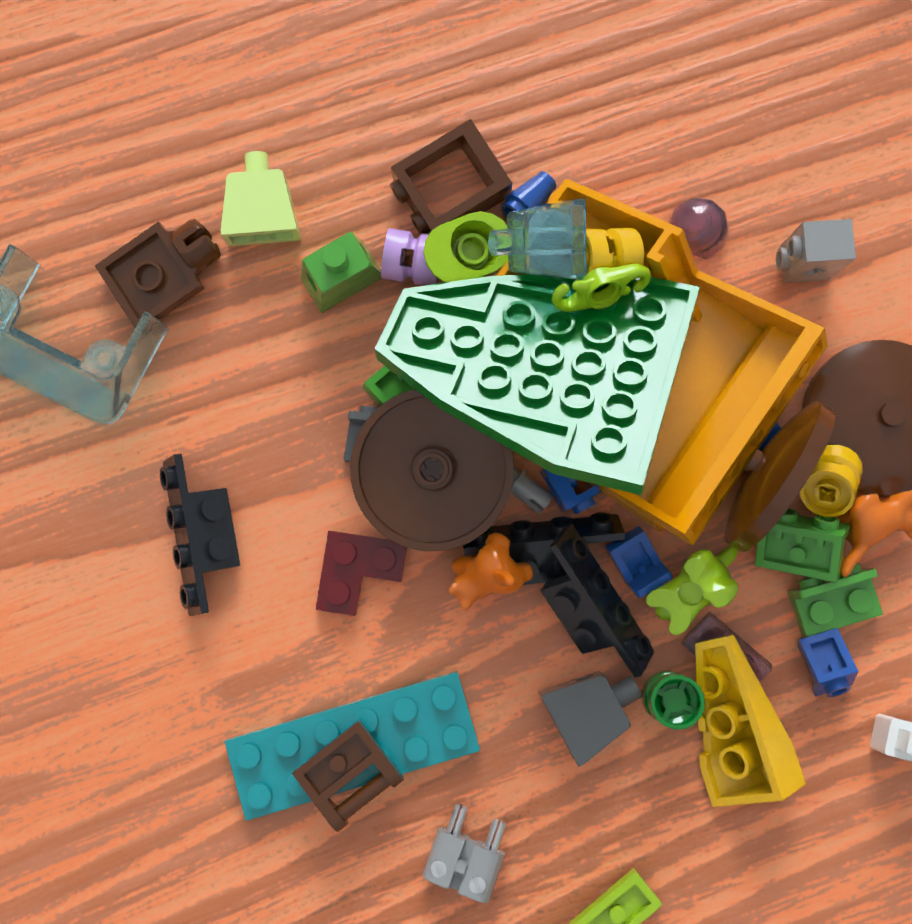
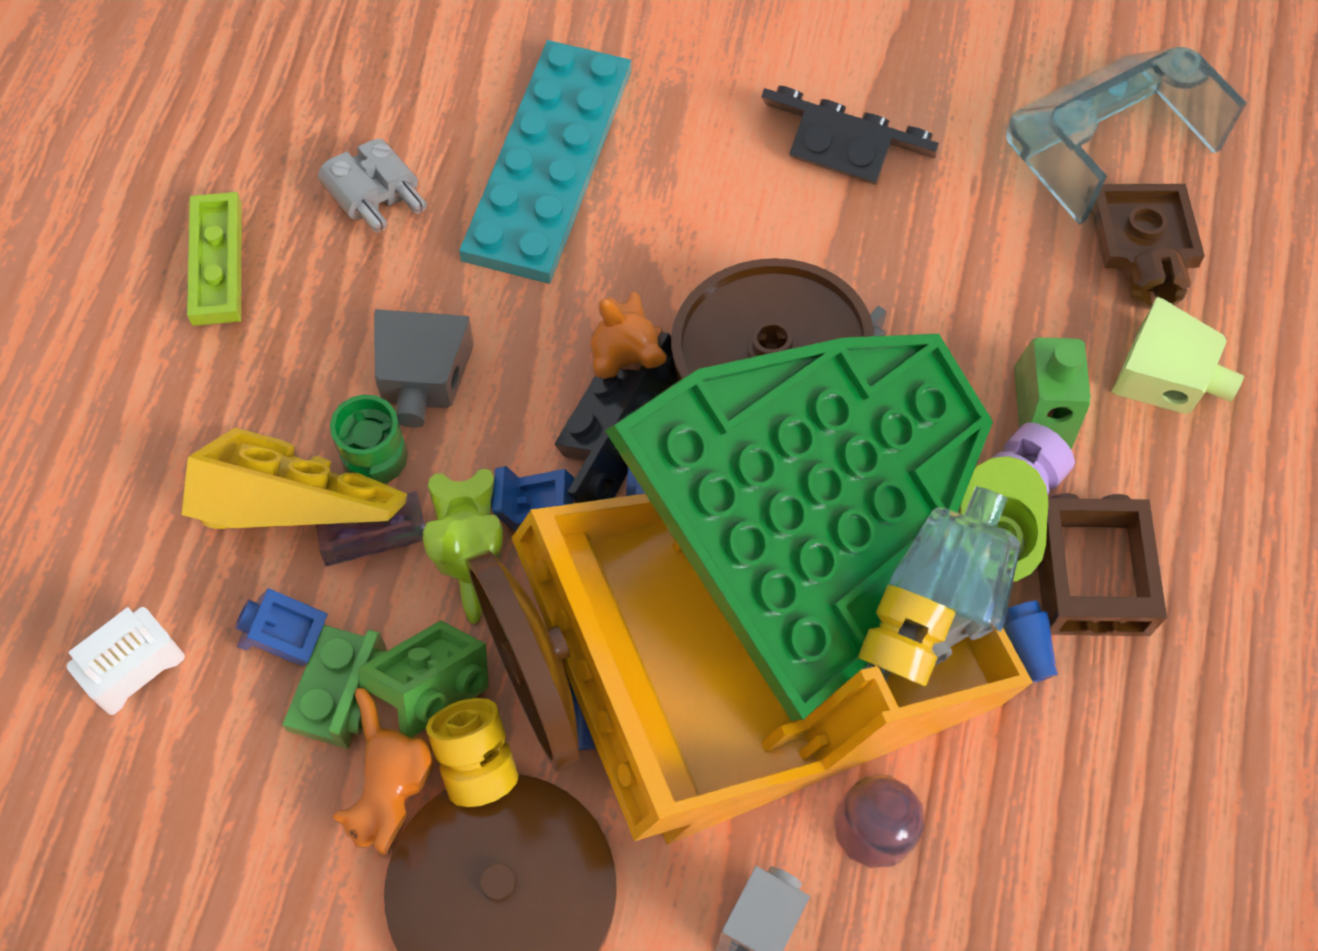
camera: 120 degrees right, 20 degrees down
reddish brown plate [292,719,404,832] -> none
dark red plate [315,531,407,616] -> none
black bracket [540,524,654,678] -> none
lime piece [552,263,651,312] -> none

